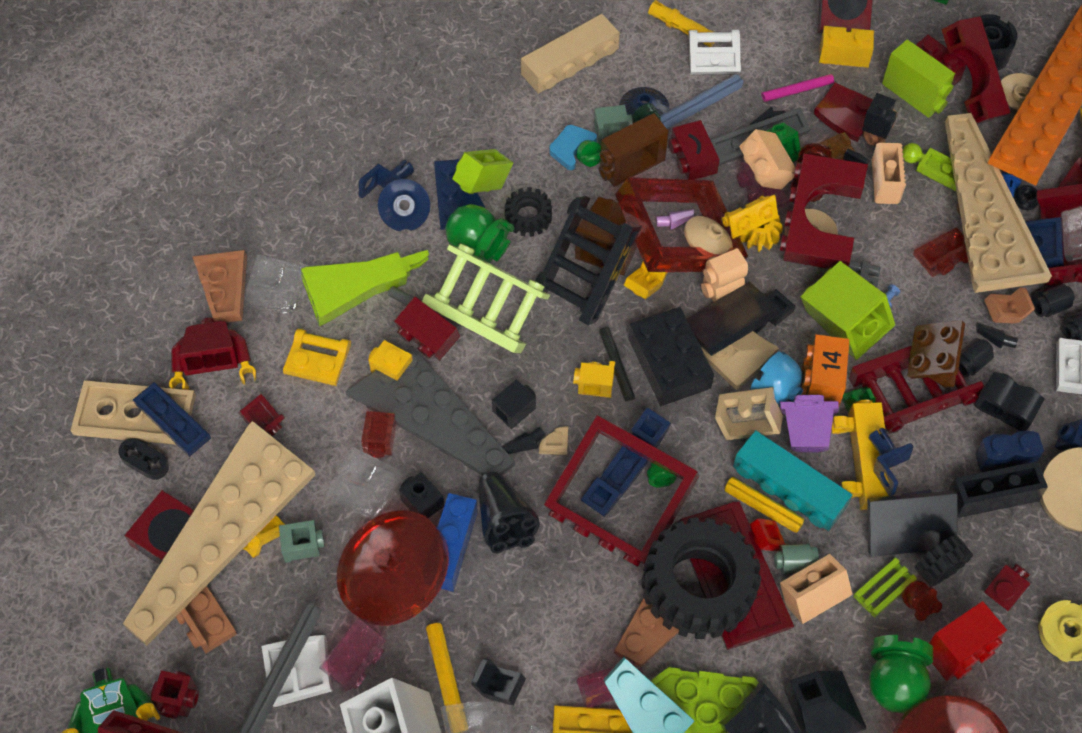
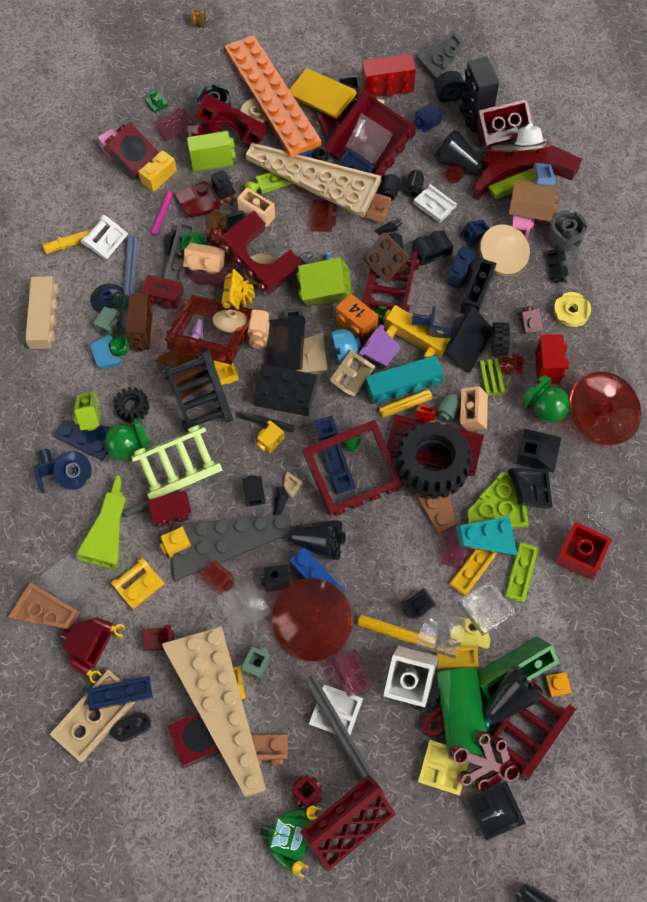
camera: 55 degrees left, 5 degrees up
none -> clear pink bracket [154,108,195,142]

